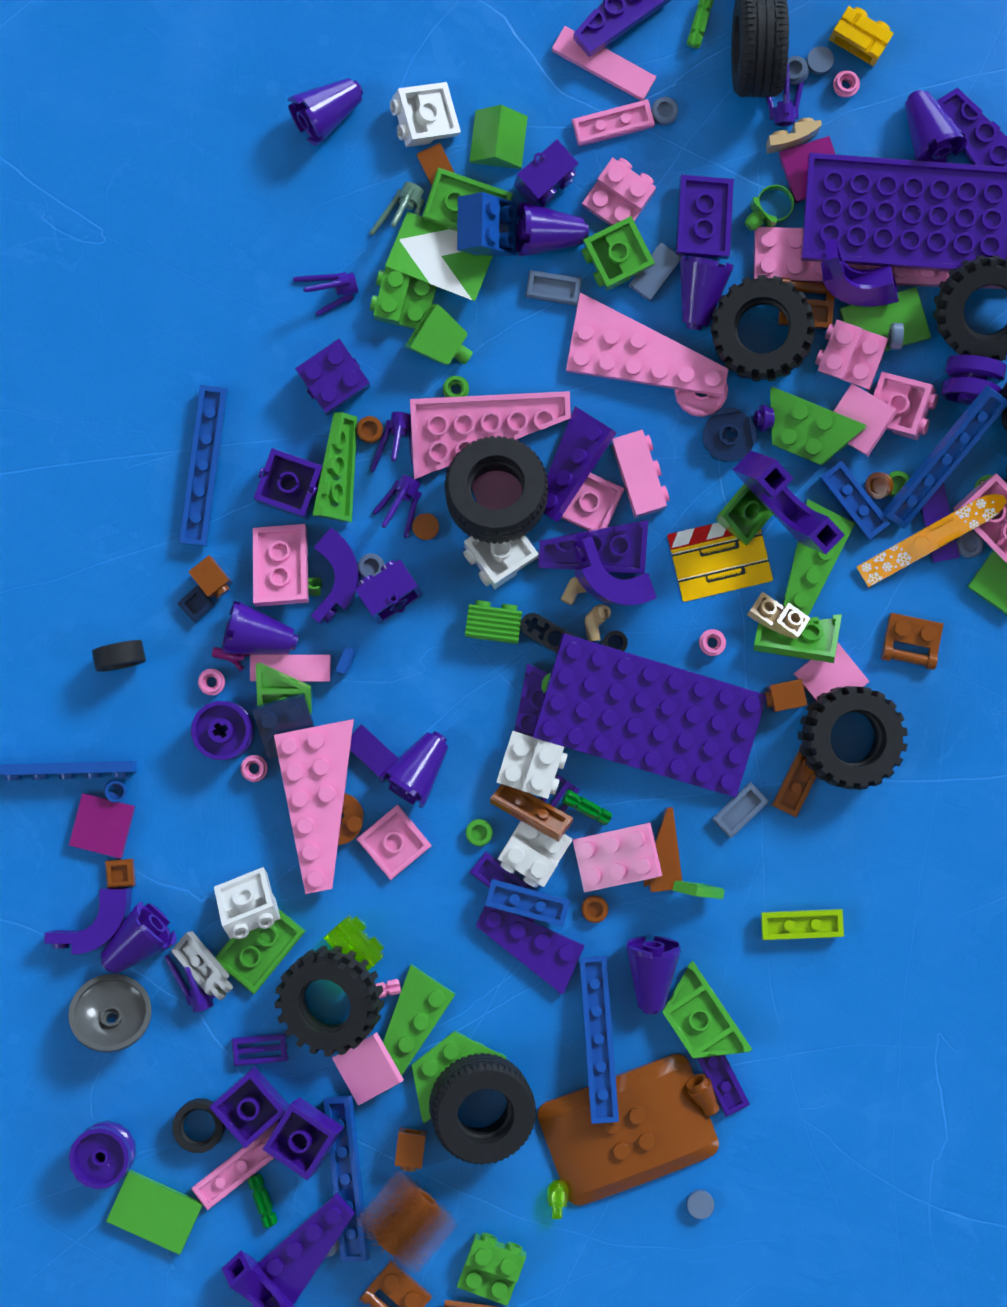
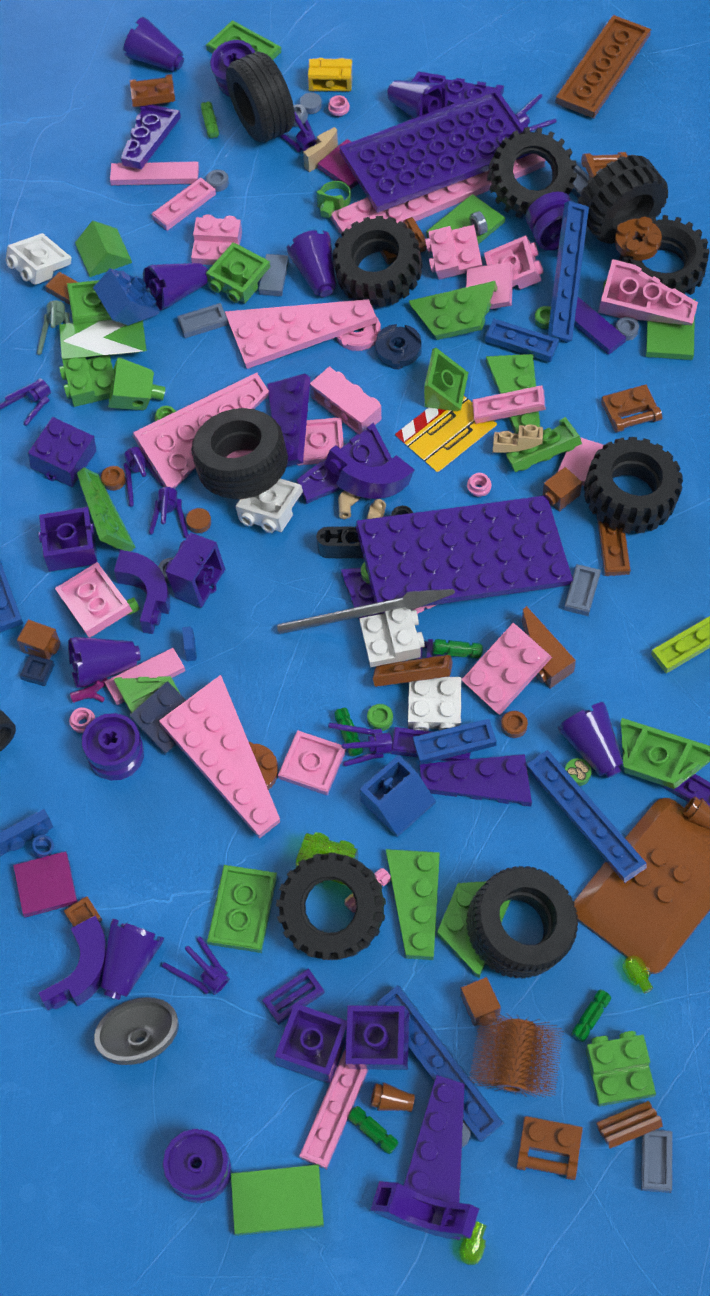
camera: 30 degrees left, 25 degrees down
light grey hinge [171,931,233,1000] -> none
black tyre [172,1098,226,1153] -> none
white plate [214,867,281,939] -> none
bright pink plate [241,755,268,782] -> none
bright pink tile [332,1032,404,1105] -> none
dark purple tile [350,724,398,777] -> none
dark purple cone [379,731,448,808] -> none
bright green brick [465,600,522,644] -> none
dark purple brick [513,139,579,207] -> none
bright green tile [672,880,725,899] -> none
dark purple plate [676,174,734,259] -> none
dark purple arch [732,451,844,555] -> none
dark purple plate [753,405,775,432] -> none
dark purple arch [821,238,899,307] -> none
light orange piece [856,494,1006,587] -> none
dark orange tile [865,472,894,499] -> none
none -> flat silver piece [277,589,455,634]
none -> dark purple plant [328,723,392,766]
none -> green axle [334,707,363,757]
none -> blue slope [360,755,436,837]
none -> dark orange cone [371,1082,415,1112]
none -> bright pink tile [473,385,546,424]
none -> tile [565,758,592,786]
none -> green axle [572,989,611,1042]

